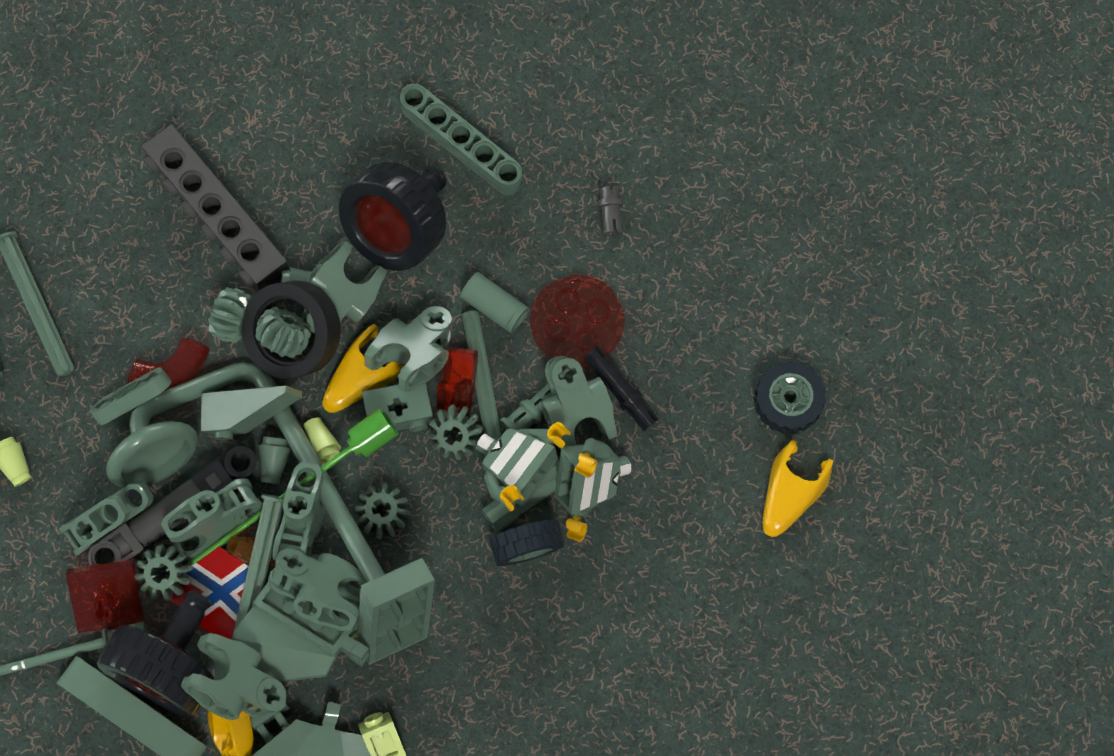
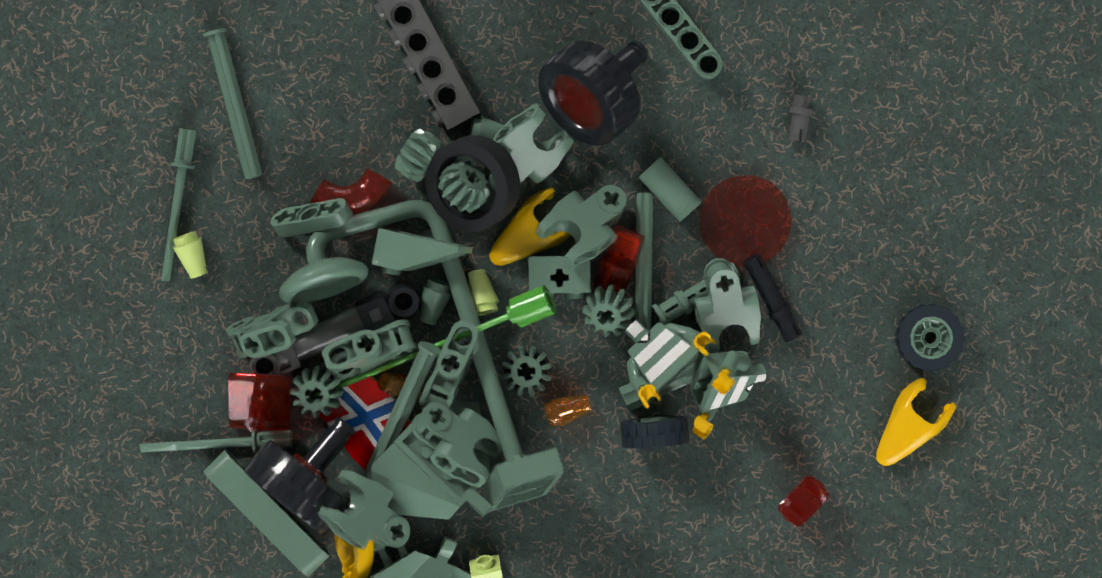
camera: 15 degrees right, 15 degrees up
none -> clear orange cone [544,394,591,428]
none -> clear red gear [778,475,829,527]

